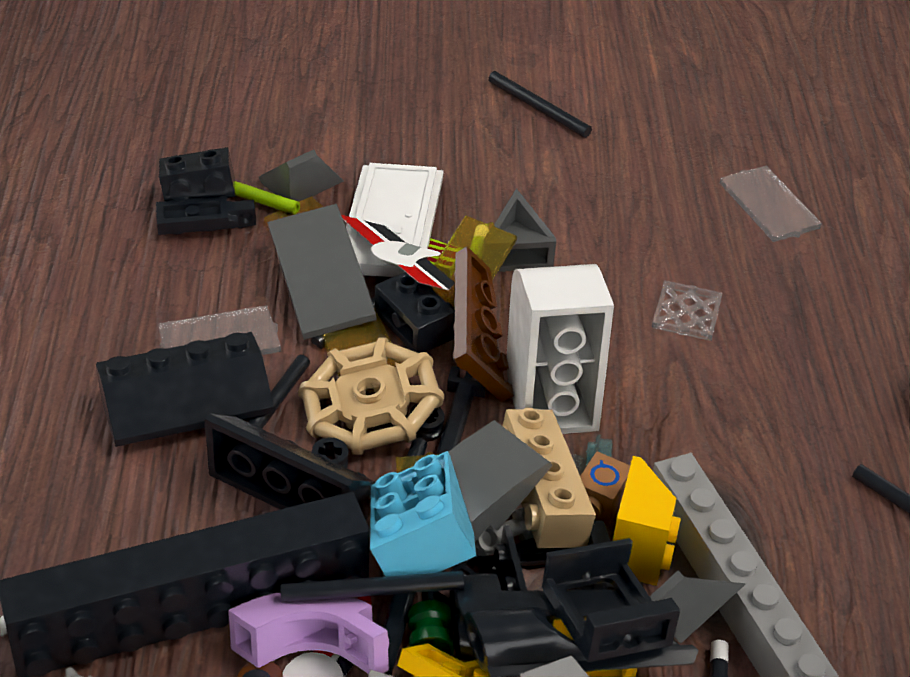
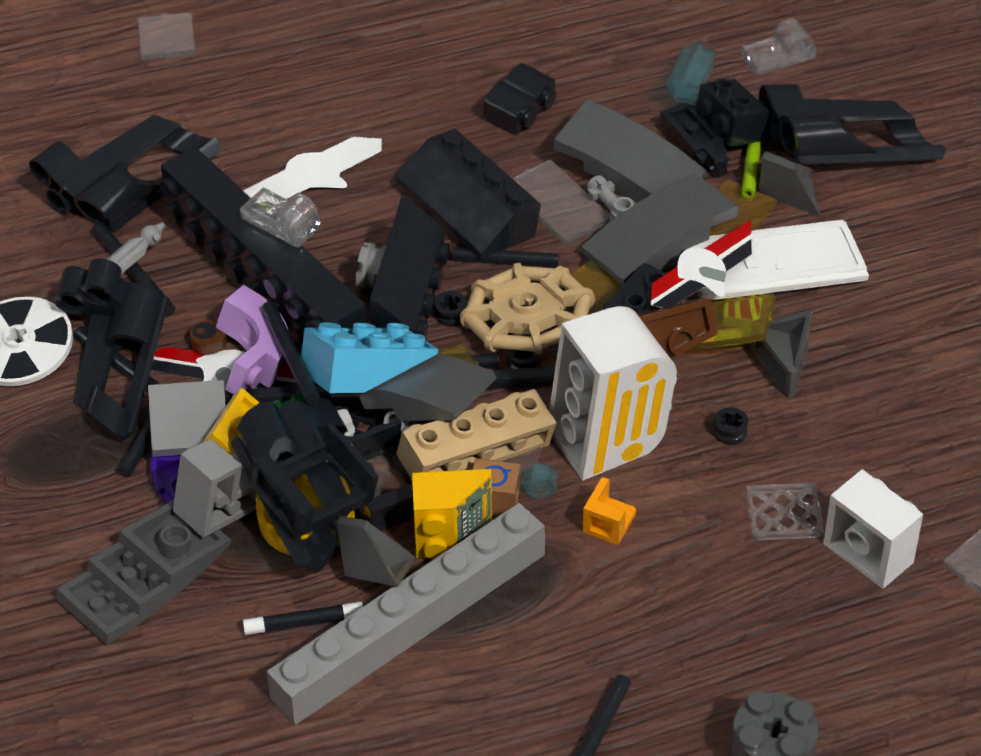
camera: 75 degrees right, 5 degrees up
none -> clear plate [240,187,321,248]
none -> white sticker [243,137,382,204]
none -> light grey wheel [356,242,386,292]
none -> black brick [483,63,557,134]
none -> dark grey slope [554,99,707,203]
none -> light orange panel [583,477,636,546]
none -> light grey bar [587,175,635,222]
none -> clear light blue piece [666,40,716,105]
none -> clear plate [742,18,816,76]
none -> black panel [758,84,947,164]
none -> white brick [823,469,923,589]

